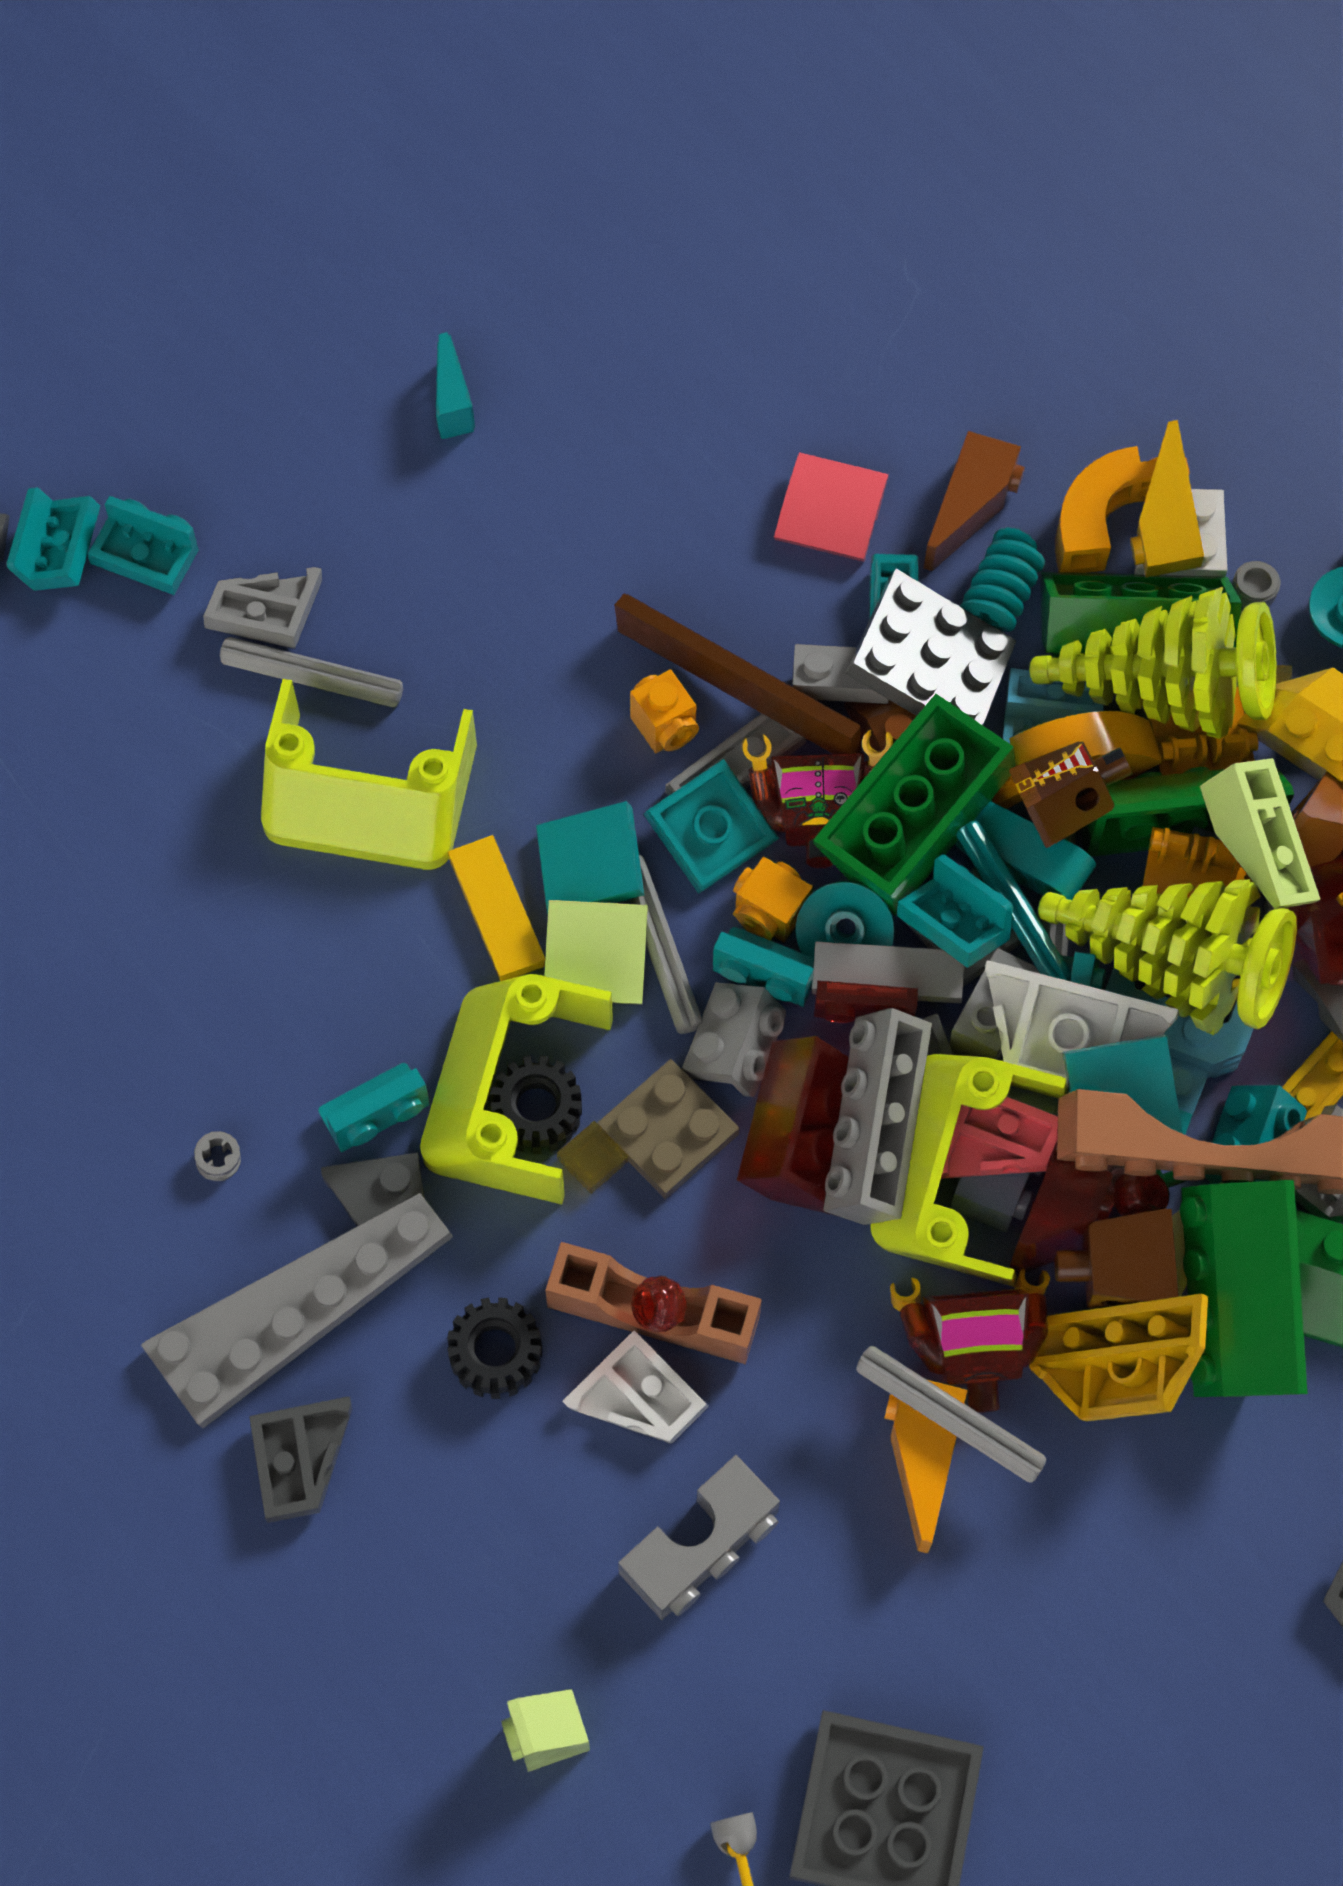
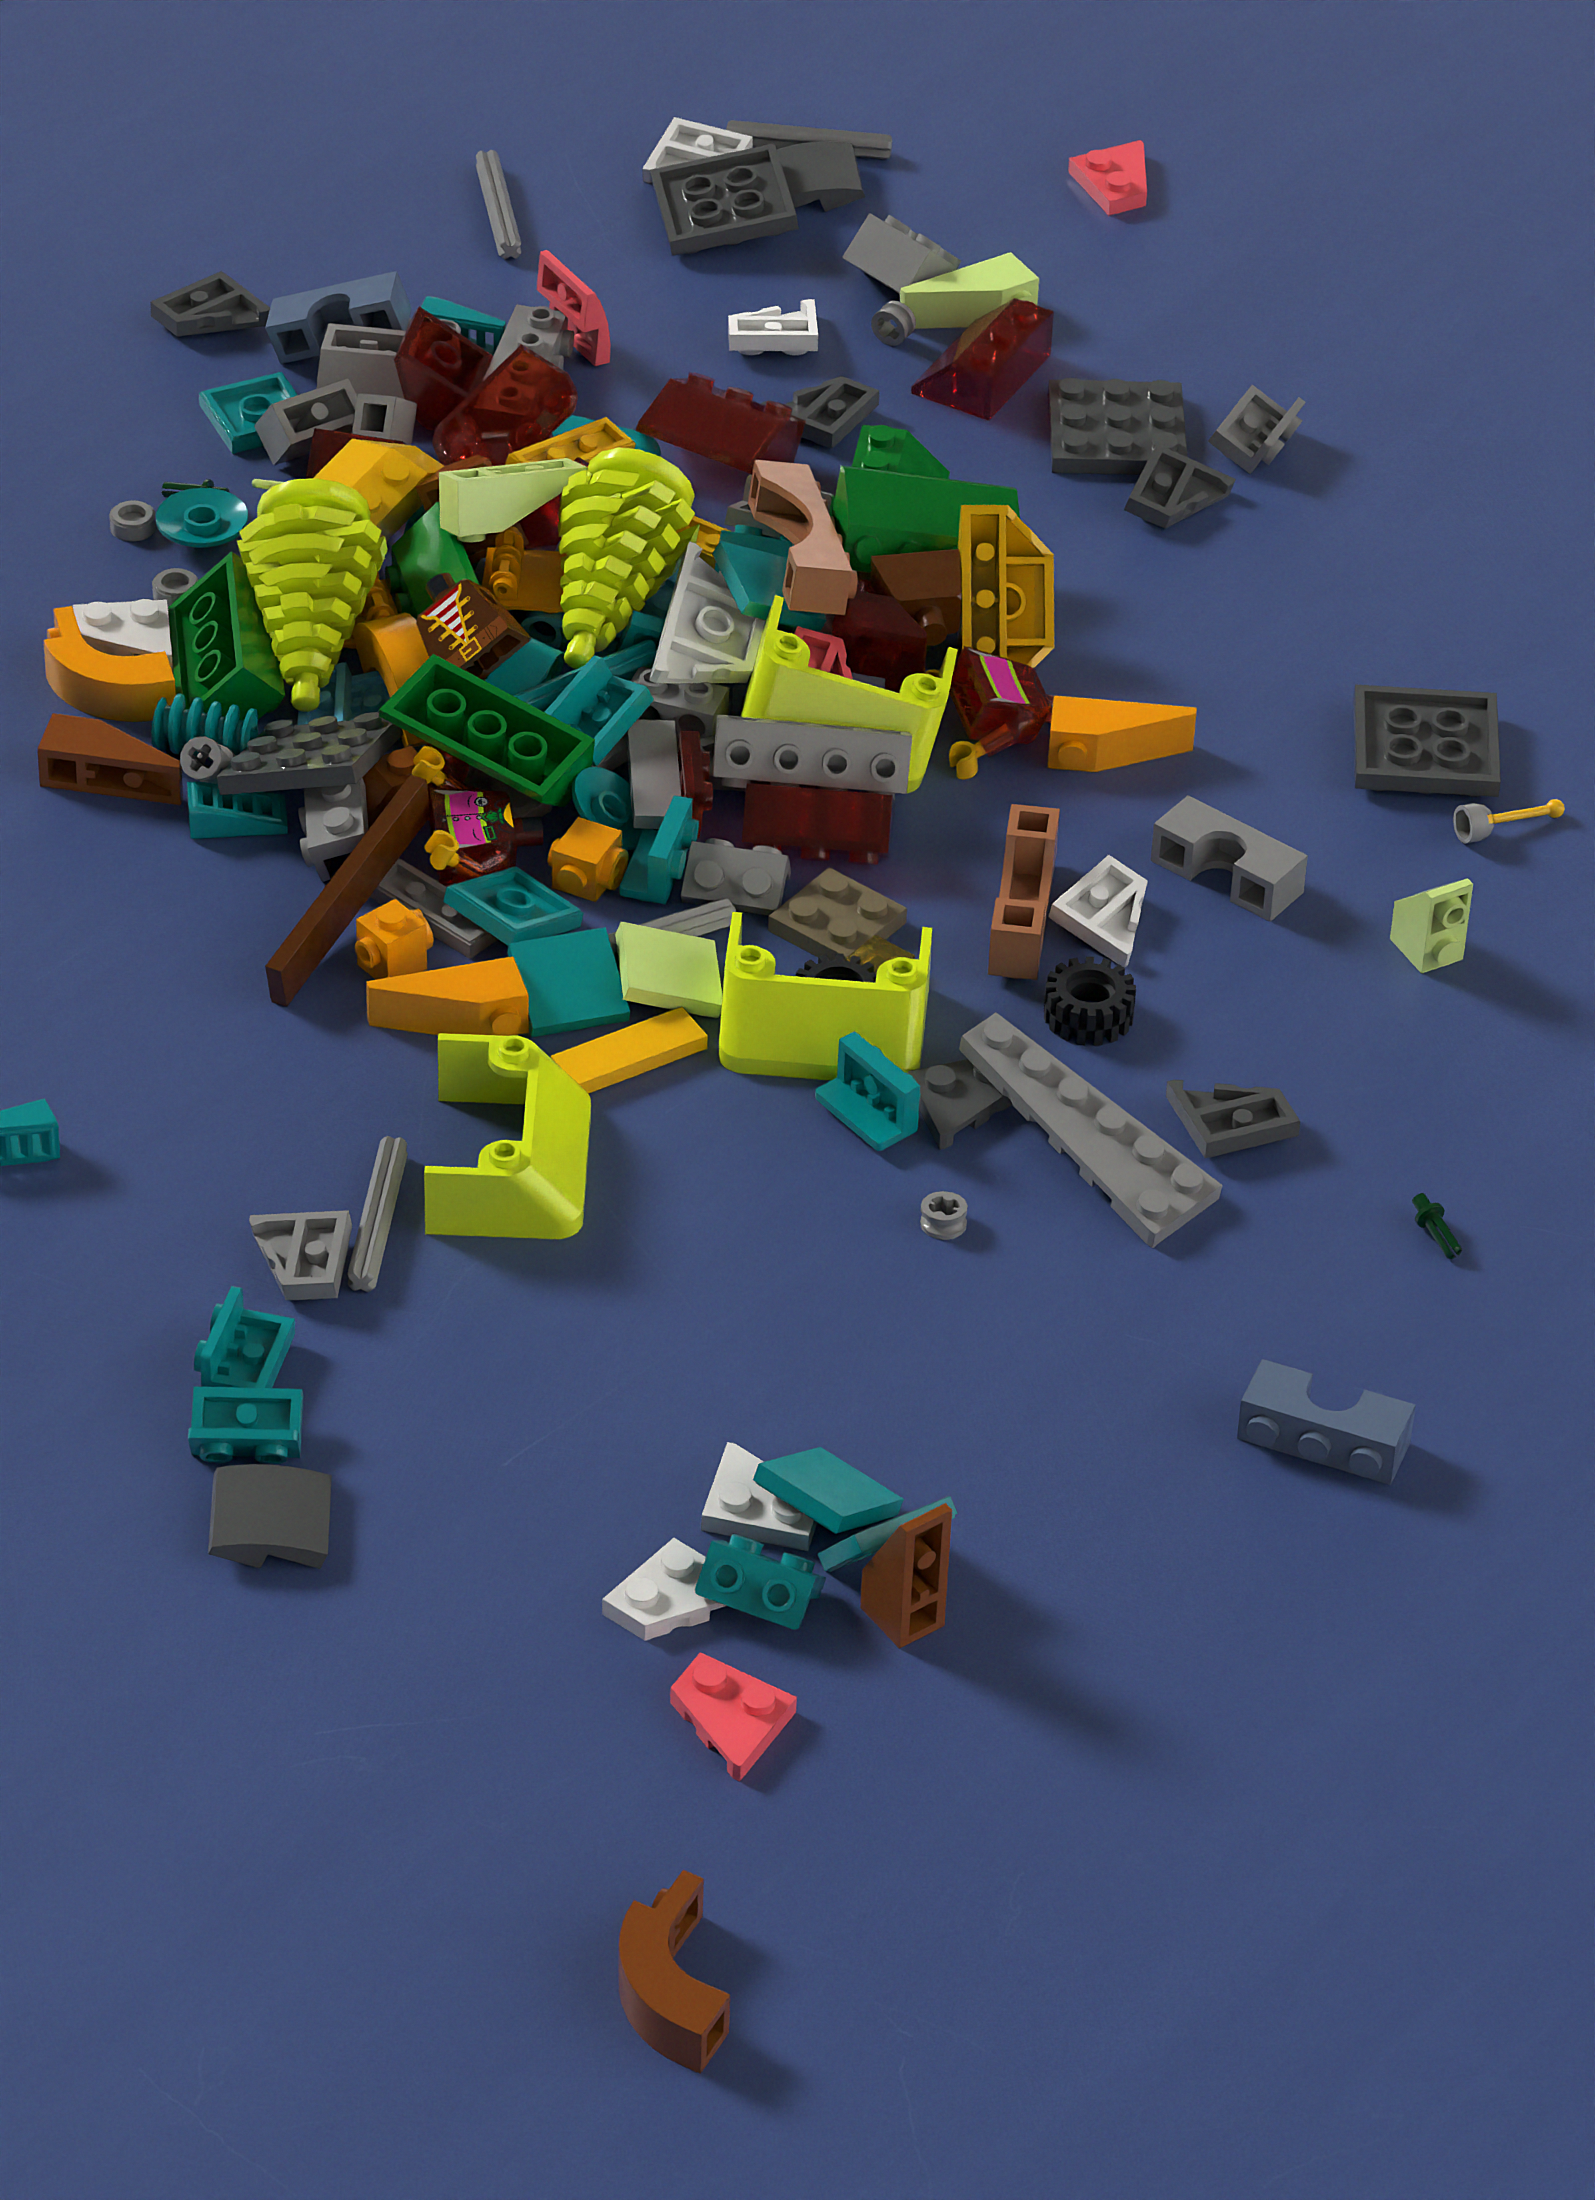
camera: 100 degrees left, 25 degrees down
clear red piece [631,1276,687,1332] -> none
coral slope [774,452,889,562] -> none
light grey axle [856,1346,1046,1482] -> none
yellow slope [1130,420,1204,578] -> none
none -> light grey bush [180,737,235,784]
none -> light orange slope [366,956,529,1036]
none -> dark green piece [1412,1193,1462,1259]

